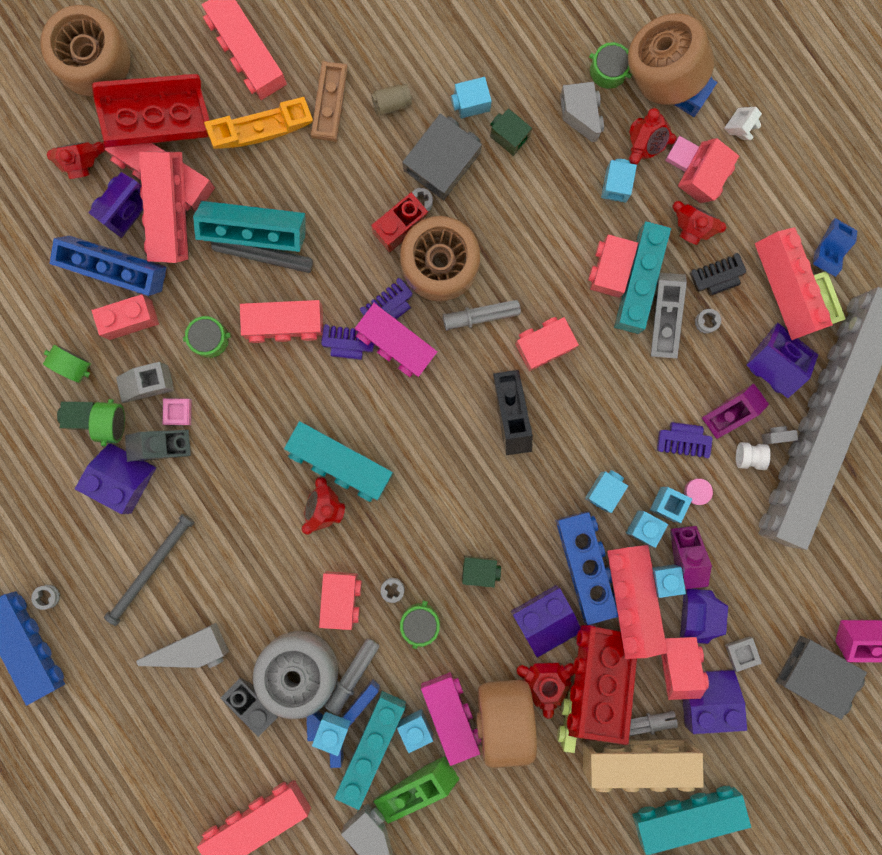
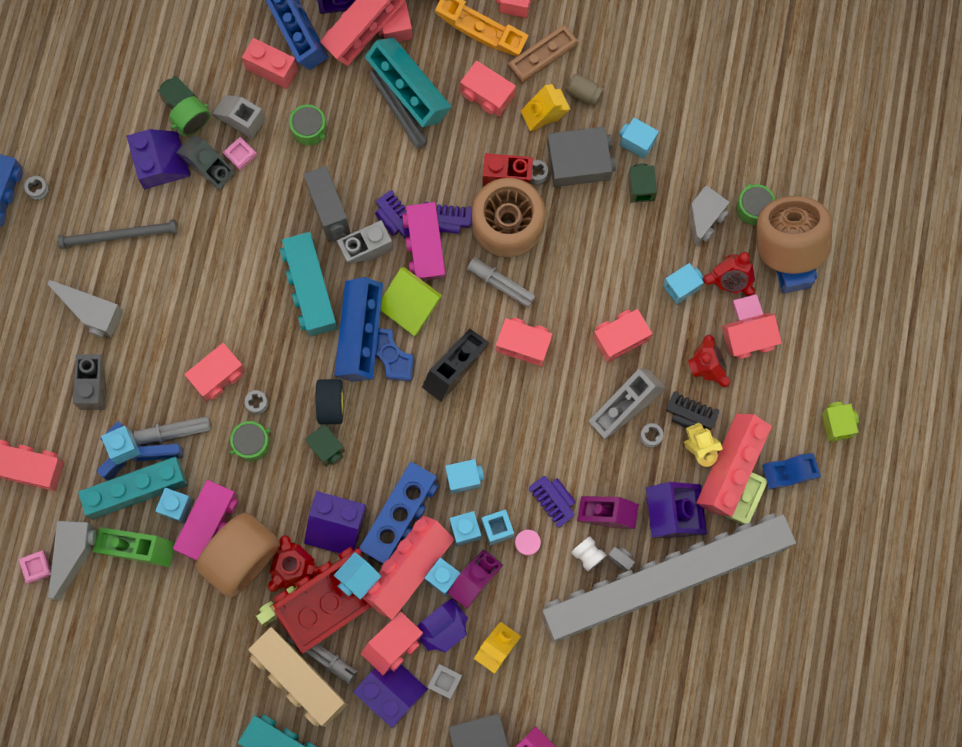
camera: 50 degrees right, 10 degrees down
bright green piece [43,344,91,383] -> none
coral brick [240,300,323,343] -> none
light grey wheel [253,631,338,719] -> none
red rock [301,477,345,535] -> none
teal brick [614,221,671,334] -> none
white tile [724,107,762,140] -> none
none -> dark grey brick [303,166,351,242]
none -> black wheel [315,379,344,425]
none -> blue brick [334,277,383,382]
none -> medium azure brick [334,552,381,600]
none -> light grey slope [337,220,393,263]
none -> blue tile [376,328,414,382]
none -> lime tile [380,267,442,336]
none -> coral brick [460,60,516,117]
none -> yellow brick [473,621,522,674]
none -> yellow brick [521,84,570,131]
none -> light yellow hips [684,423,722,467]
none -> lime brick [822,402,859,442]

